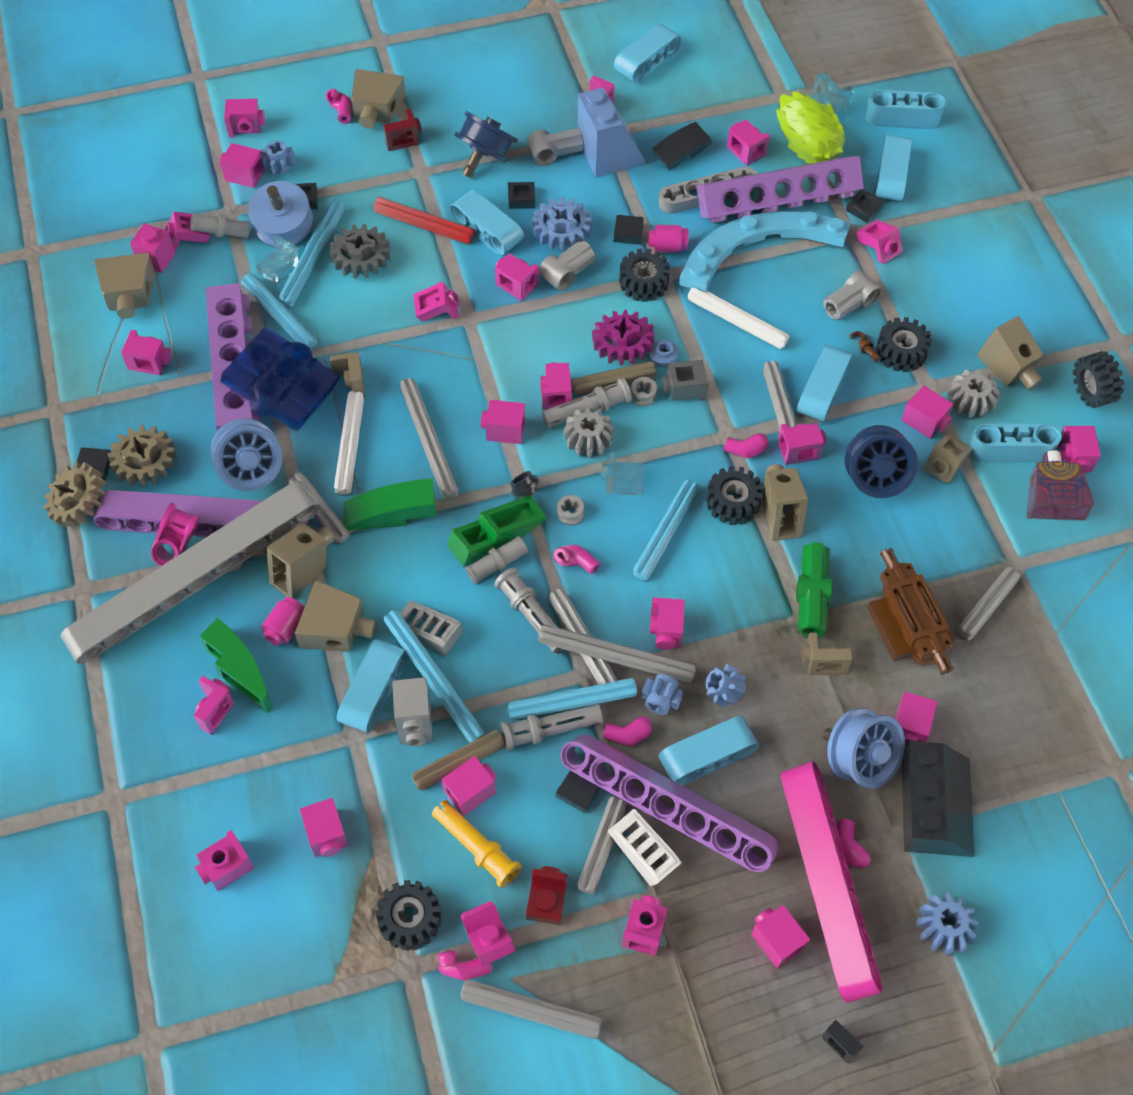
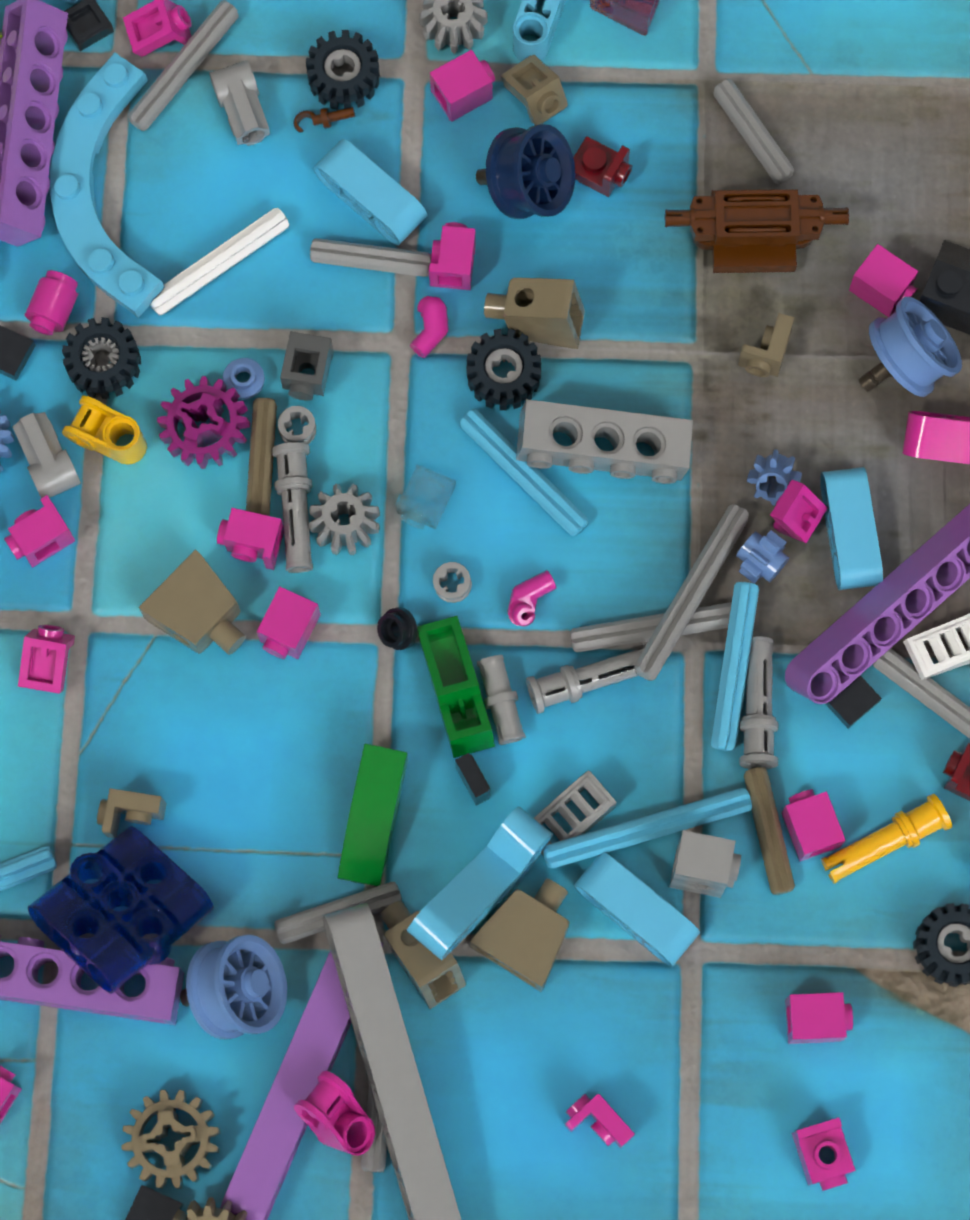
camera: 70 degrees left, 15 degrees up
green slope [199,618,273,713] -> none
dark pink brick [261,597,305,646] -> none
white axle [334,391,364,495] -> none
light grey axle [400,378,458,501] -> none
dark pink arm [603,716,652,747] -> none
dark pink brick [650,597,684,650] -> none
green piece [796,542,832,638] -> none
none -> yellow piece [62,395,147,465]
none -> light grey axle [128,0,239,131]
none -> dark tan torso [139,549,246,655]
none -> medium azure beam [407,806,553,961]
none -> black tile [455,753,490,806]
none -> light grey brick [516,399,693,484]
none -> dark red bracket [574,136,632,197]
none -> dark pink bracket [770,480,828,543]

